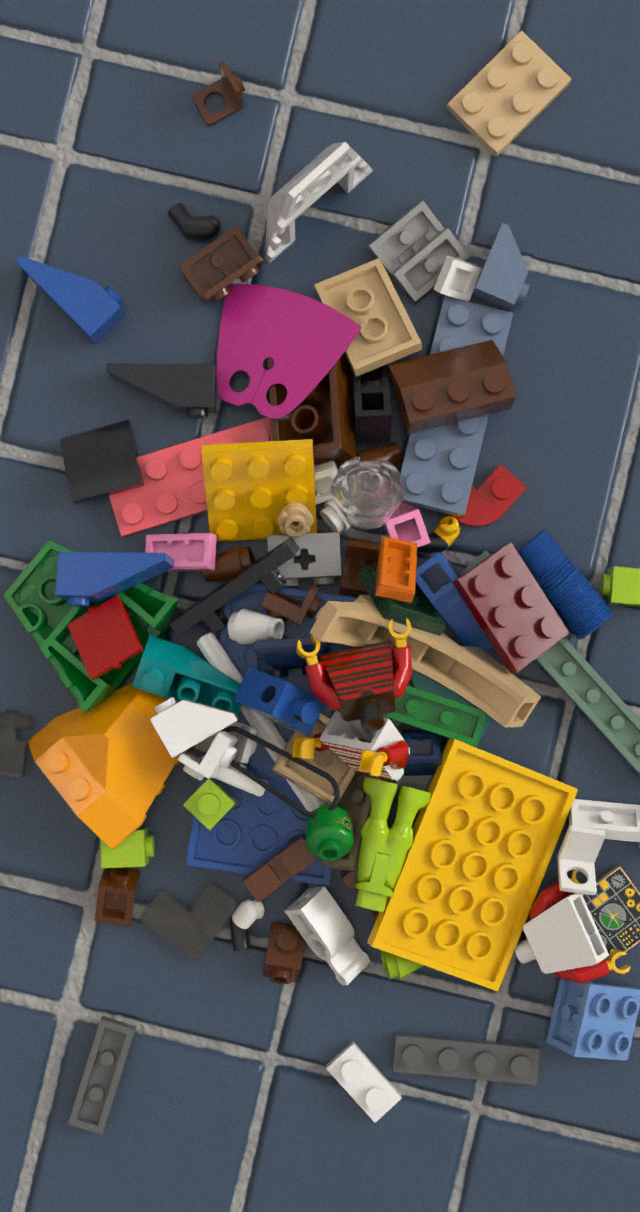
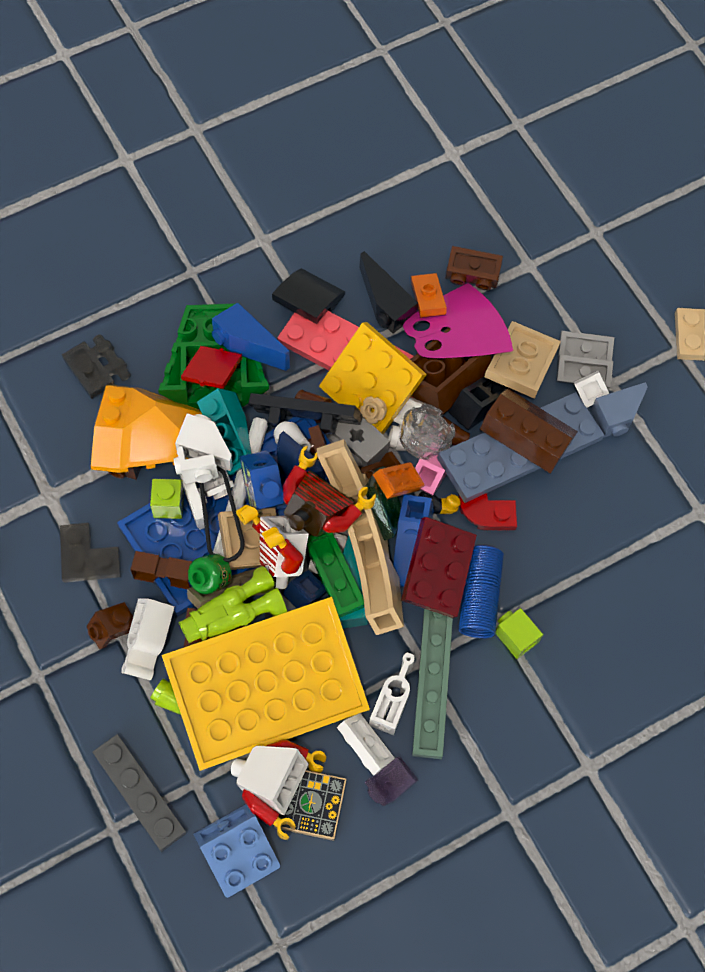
camera: 45 degrees right, 20 degrees down
blue slope [15,256,125,344] -> none
reddish brown bracket [95,867,140,927] -> none
lime brick [100,826,155,868] -> none
bright pink plate [145,533,217,572] -> none
black arm [168,203,221,240] -> none
reddish brown bracket [192,61,245,126] -> none
arm [229,899,265,951] -> none
white wedge [265,142,374,263] -> none
white plate [326,1041,402,1123] -> none
white bracket [557,825,605,895] -> none
none -> white piece [369,652,414,735]
none -> orange plate [411,273,447,317]

